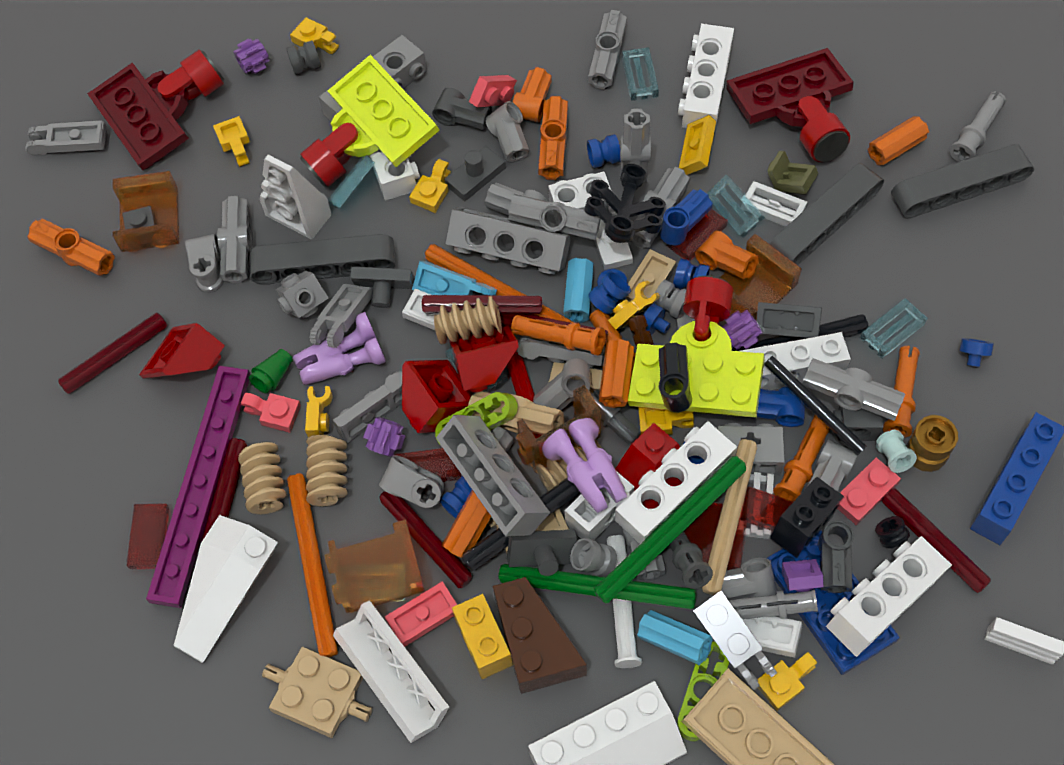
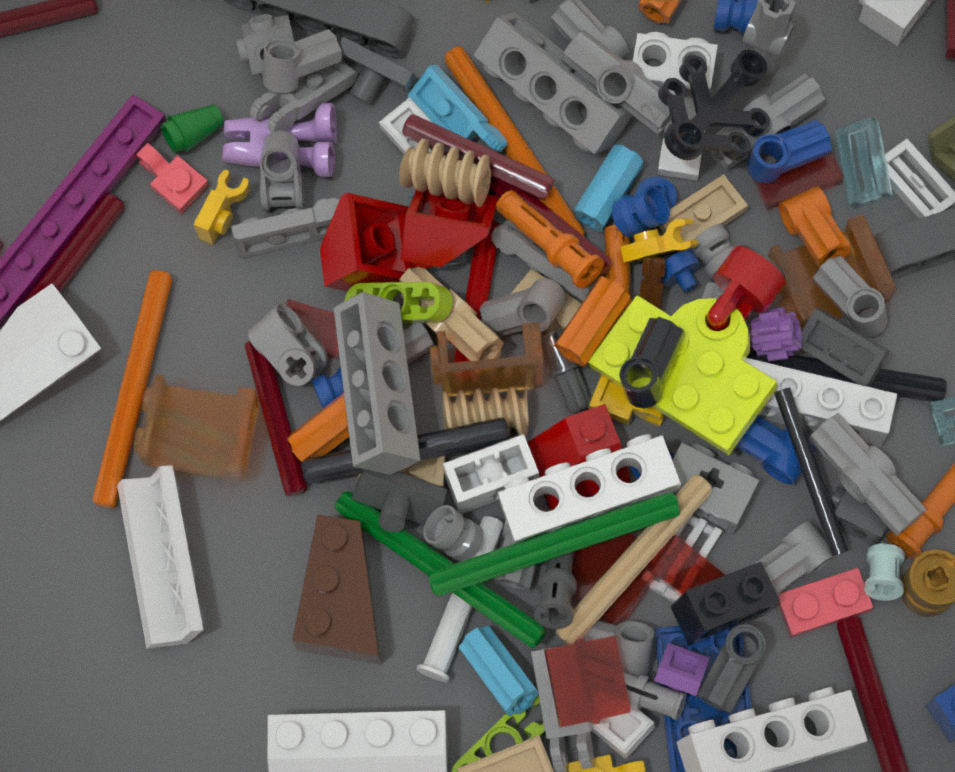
camera: 25 degrees right, 10 degrees up
red slope [139,323,225,379] -> none
tan piece [238,442,286,514] -> none
tan plate [262,647,373,738] -> none
tan piece [306,435,348,507] -> none
medium lavender gear [363,417,405,456] -> none
coral plate [384,581,457,647] -> none
yellow brick [452,594,513,679] -> none
lavender piece [542,418,627,513] -> none
blue wheel [673,258,710,289] -> none
yellow plate [679,115,716,175] -> none
orange pin [773,415,830,504] -> none
black bush [875,516,910,548] -> none
none -> light grey piece [260,130,305,211]
none -> light grey piece [263,29,342,93]
none -> clear red piece [544,636,631,727]
none -> light grey piece [813,255,888,337]

